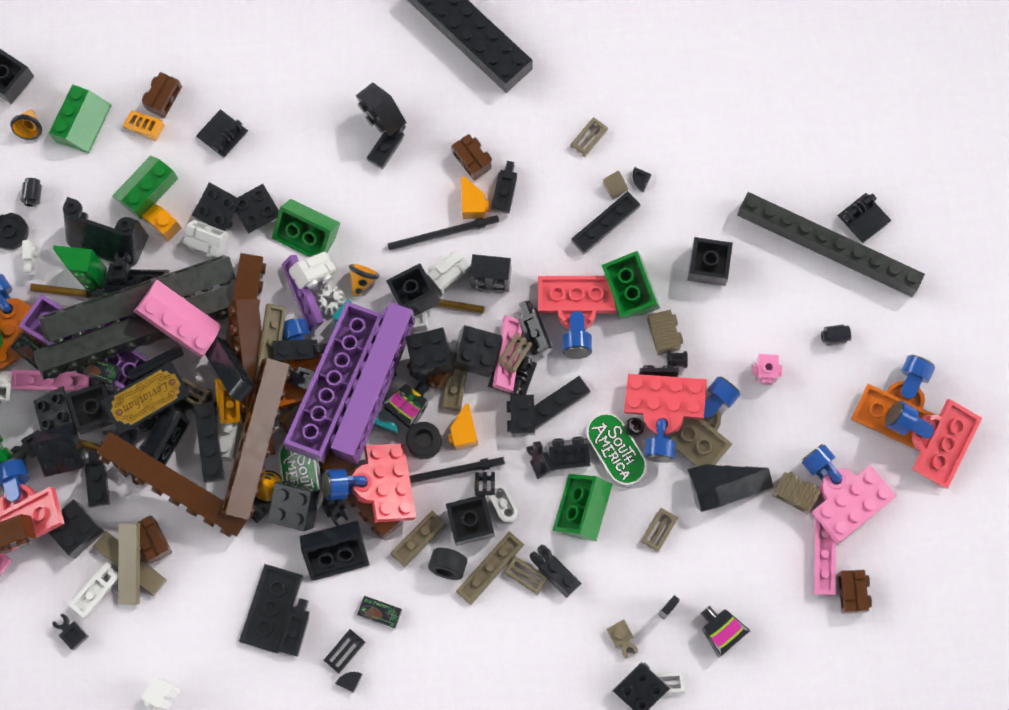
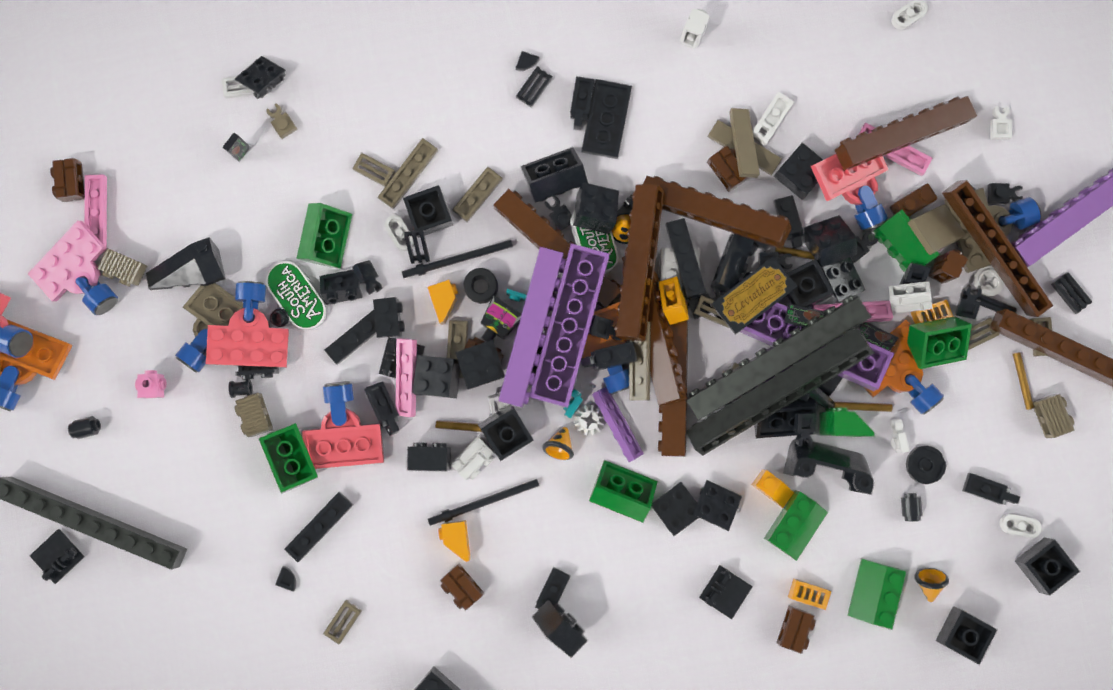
camera: 170 degrees right, 10 degrees up
black plate [52,614,89,651] -> none
black axle [128,345,184,381] -> none
bright pink slope [134,280,221,357] -> none
white brick [183,220,229,258] -> none
black beam [205,336,255,402] -> none
white brick [289,252,336,289] -> none
coral plate [323,444,416,522] -> none
black tile [357,596,402,629] -> none
black tyre [428,547,467,580] -> none
black hinge [491,161,517,214] -> none
dark tan tile [497,332,532,374] -> none
black hinge [530,544,582,598] -> none
dark tan slope [603,171,629,199] -> none
dark tan tile [641,508,678,553] -> none
black brick [687,237,733,286] -> none
torso [701,605,750,657] -> none

